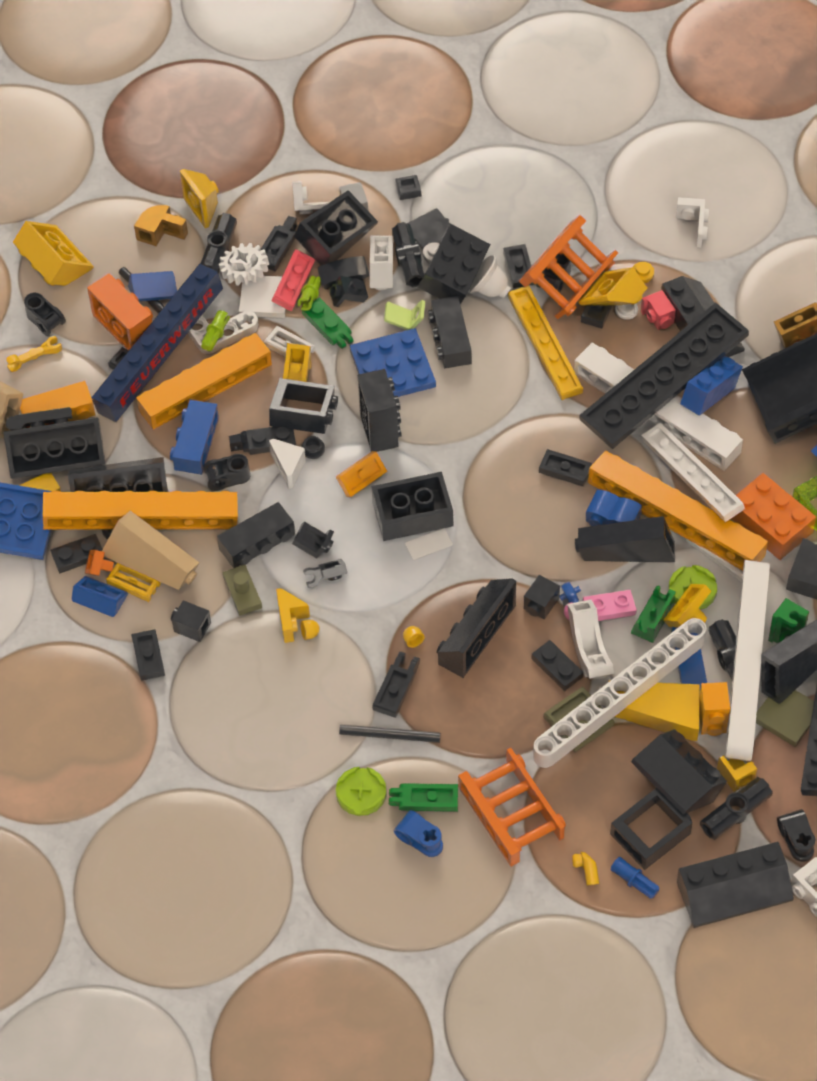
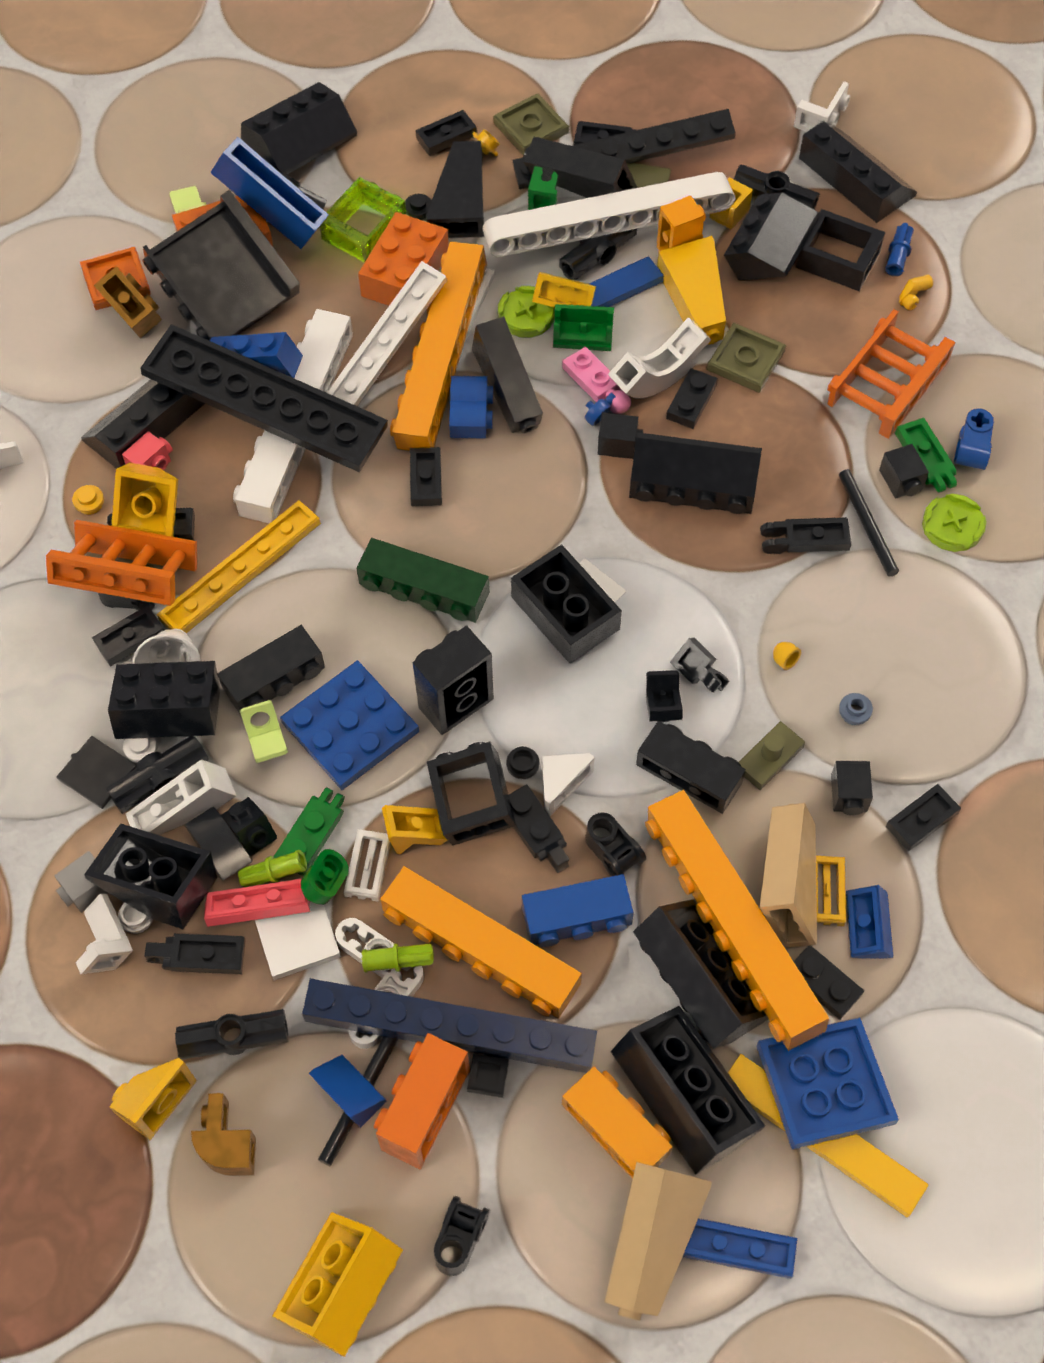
camera: 115 degrees left, 5 degrees up
yellow piece [6,336,62,372] -> none
black hinge [6,407,72,431] -> none
orange tile [85,550,114,576] -> none
white gear [219,243,269,286] -> none
yellow slope [276,588,310,643] -> none
light orange plate [336,451,388,497] -> none
black tile [395,175,422,200] -> none
yellow hinge [403,626,425,648] -> none
white beam [533,618,707,768] -> none
black piece [777,809,816,862] -> none
none -> green plate [301,849,349,905]
none -> dark green brick [356,537,490,623]
none -> sand blue plate [839,693,873,725]
none -> black brick [879,444,929,499]

